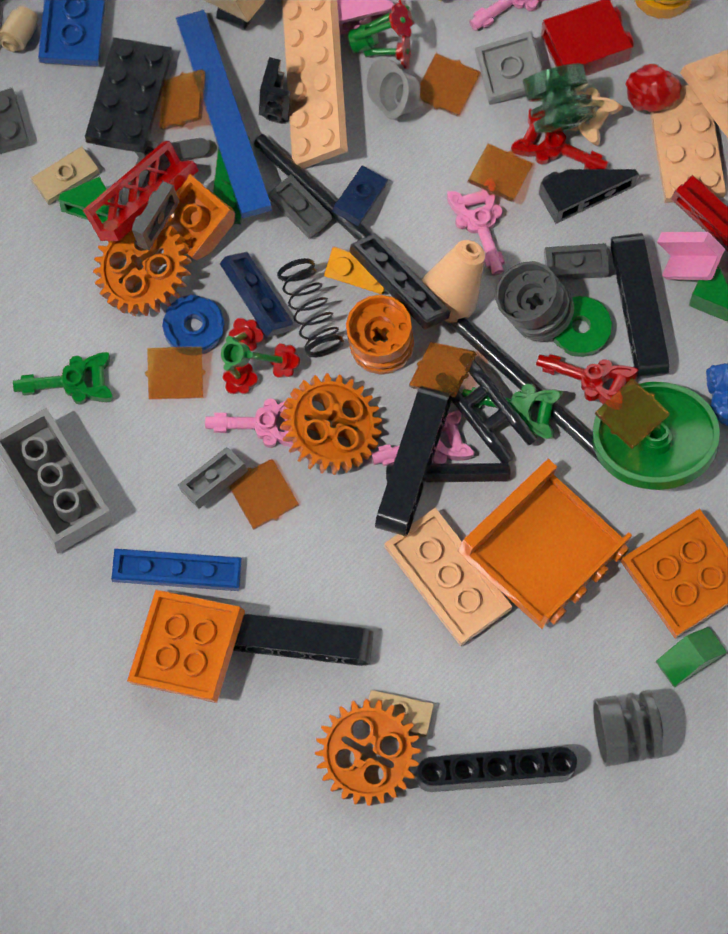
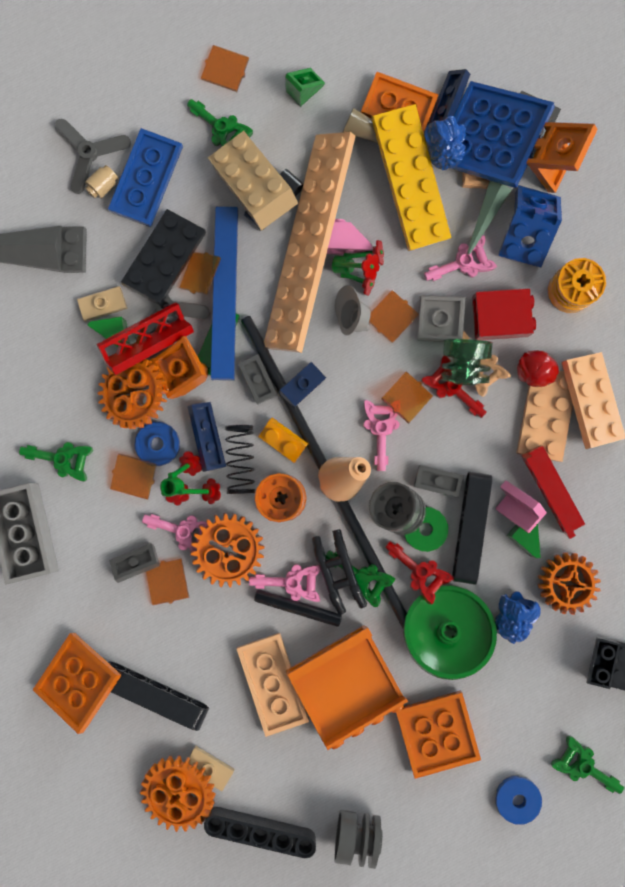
camera: 20 degrees right, 15 degrees up
blue tile [111,549,242,591] -> none
dark grey plate [132,181,179,250] -> none
black bracket [259,57,291,122] -> none
black tile [349,233,451,330] -> none
black beam [375,386,452,536] -> none
clear orange piece [409,342,477,398] -> none
black slope [539,169,639,224] -> none
clear orange piece [595,378,670,449] -> none
green slope [656,627,727,688] -> none

